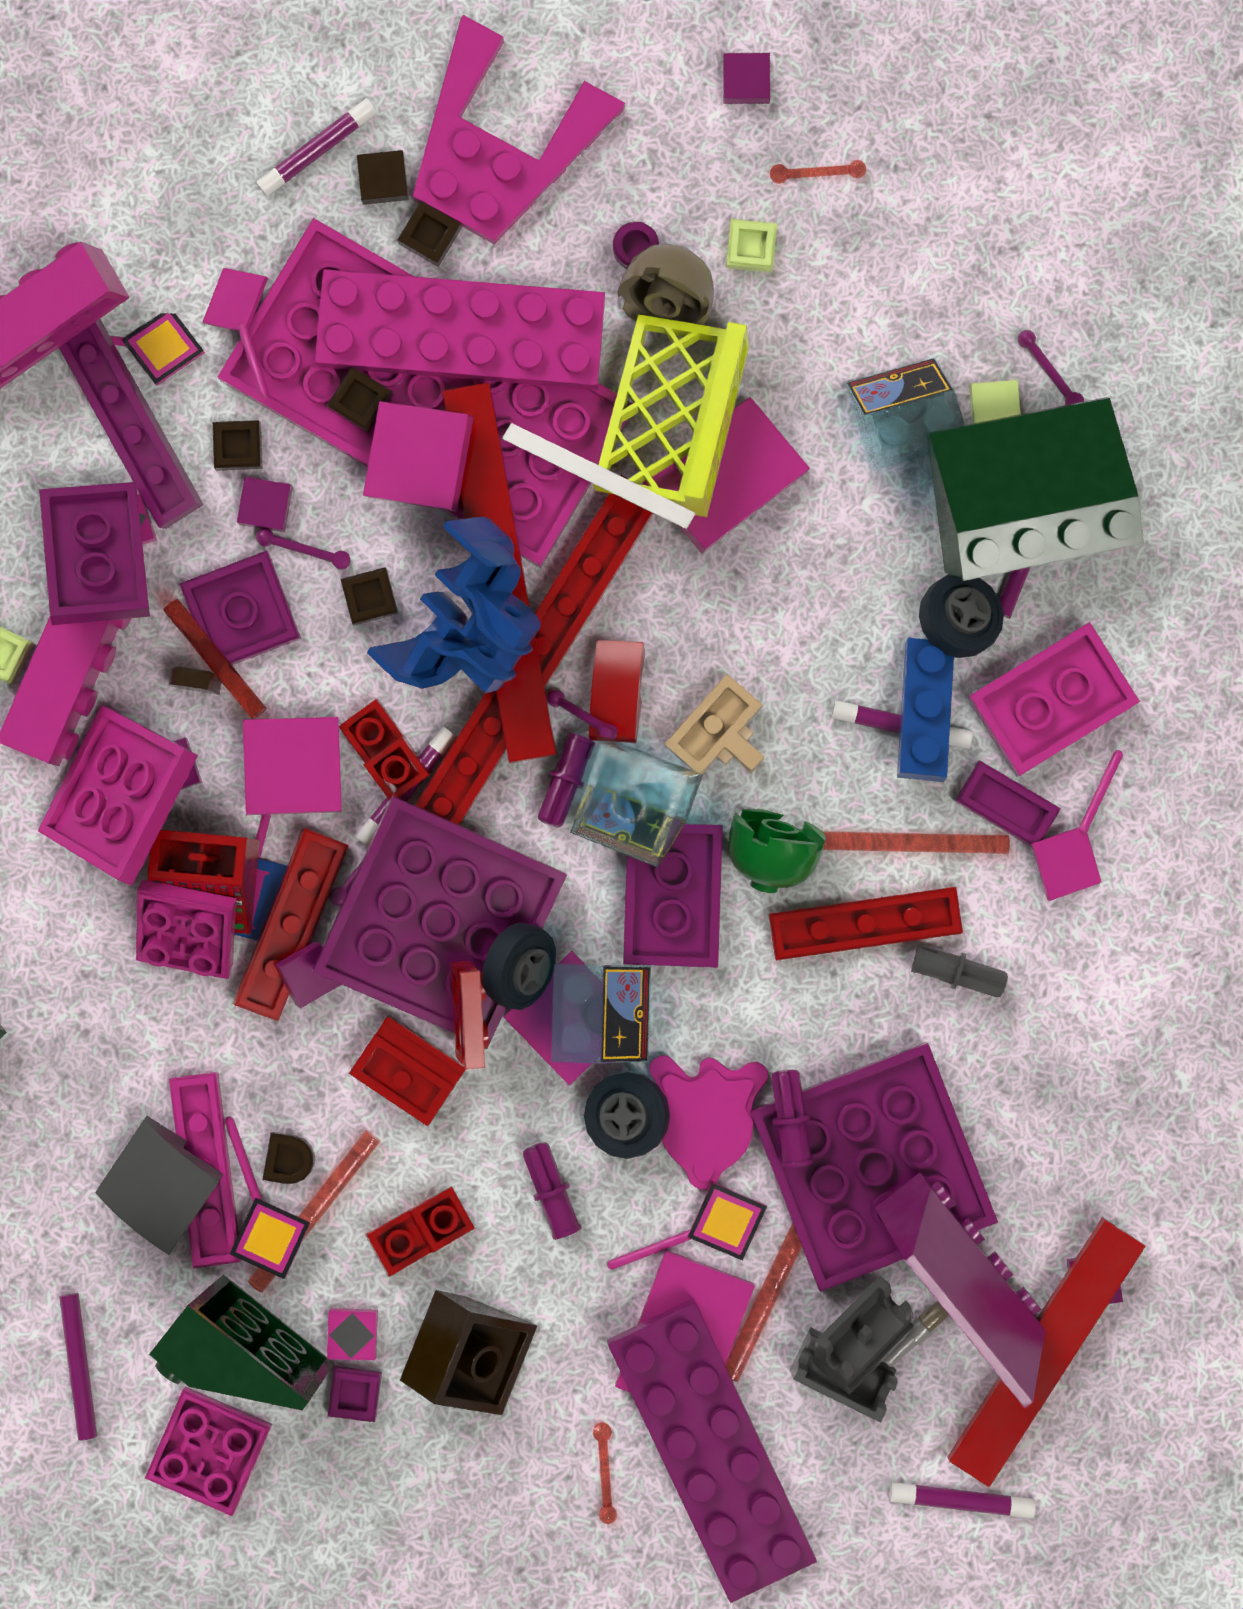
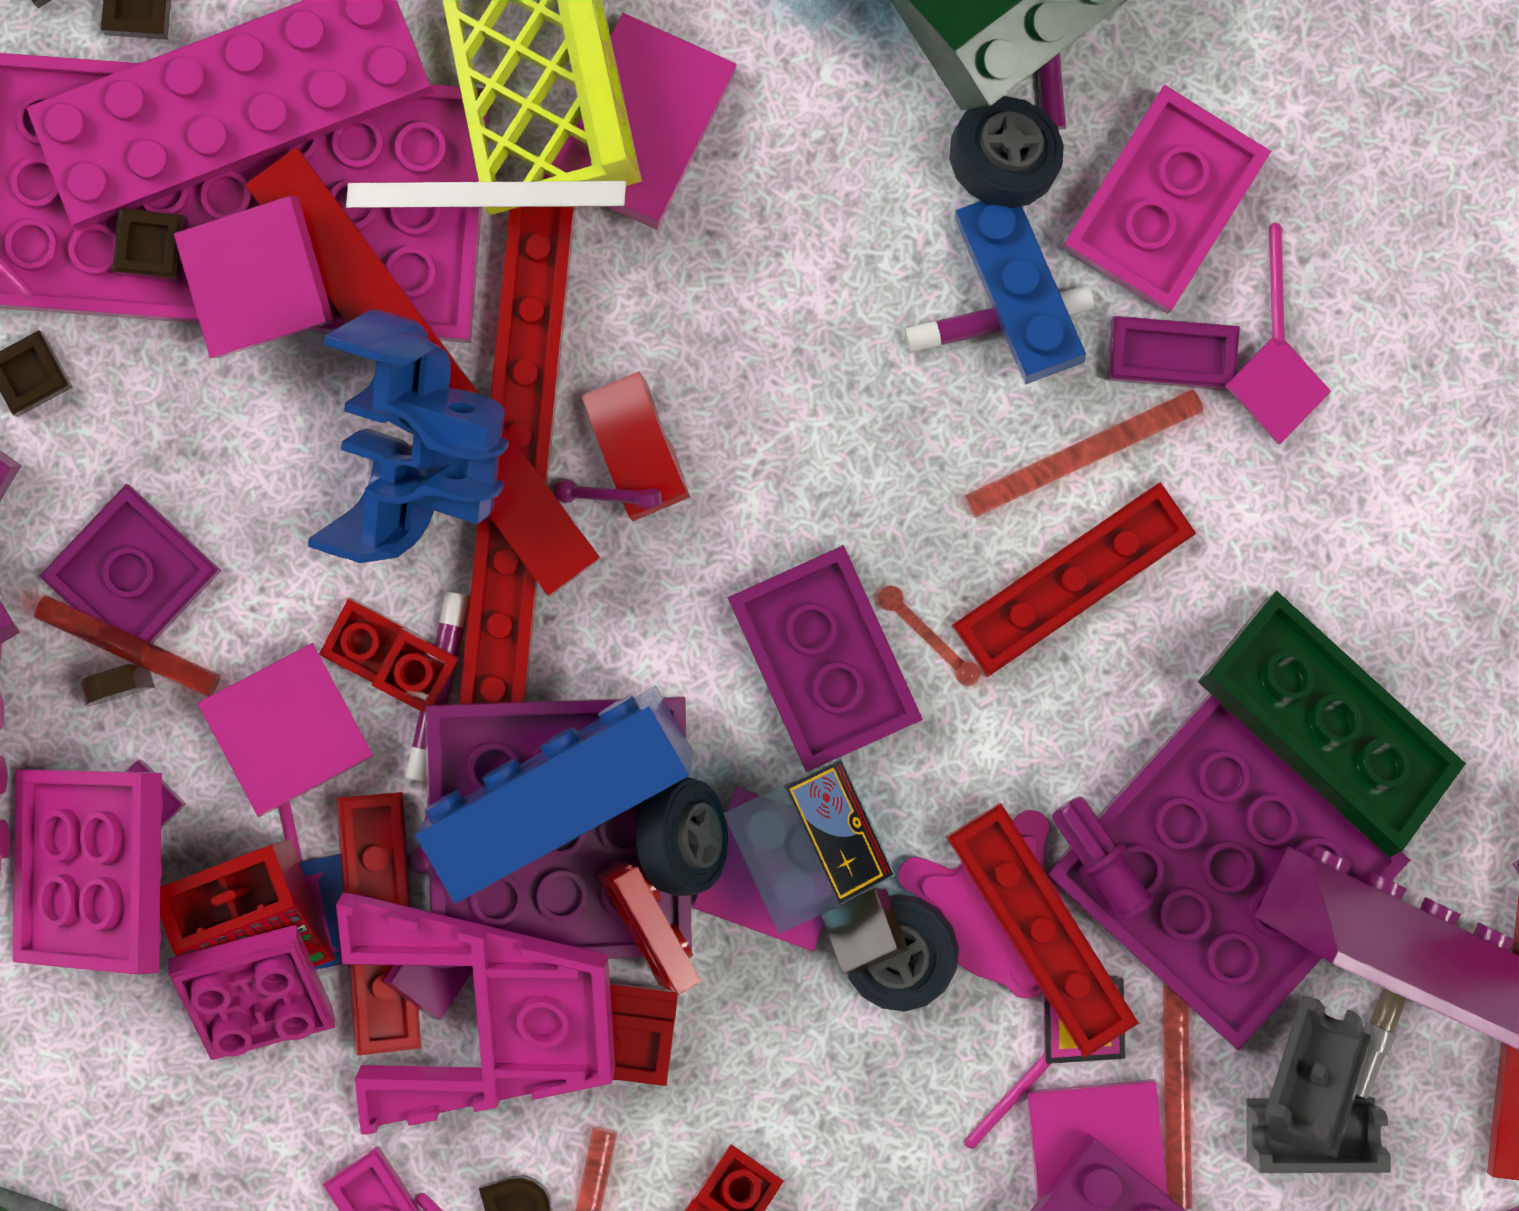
camera: 30 degrees left, 0 degrees up
magenta tile [237,477,293,533] -> none
magenta hinge [256,528,351,570] -> none
dark brown tile [340,567,399,626] -> none
magenta axle [523,1142,582,1240] -> none
magenta axle [538,732,596,828] -> none
clear light blue slope [570,742,703,867] -> none
tan hinge [664,674,764,777] -> none
green cylinder [728,808,826,893] -> none
dark grey axle [911,943,1008,998] -> none
none -> dark pink wing [336,893,615,1135]
none -> blue wedge [415,685,694,904]
none -> tile [821,888,909,974]
none -> clear red hinge [878,586,981,687]
none -> red tile [945,803,1139,1058]
none -> dark green plate [1198,590,1466,858]

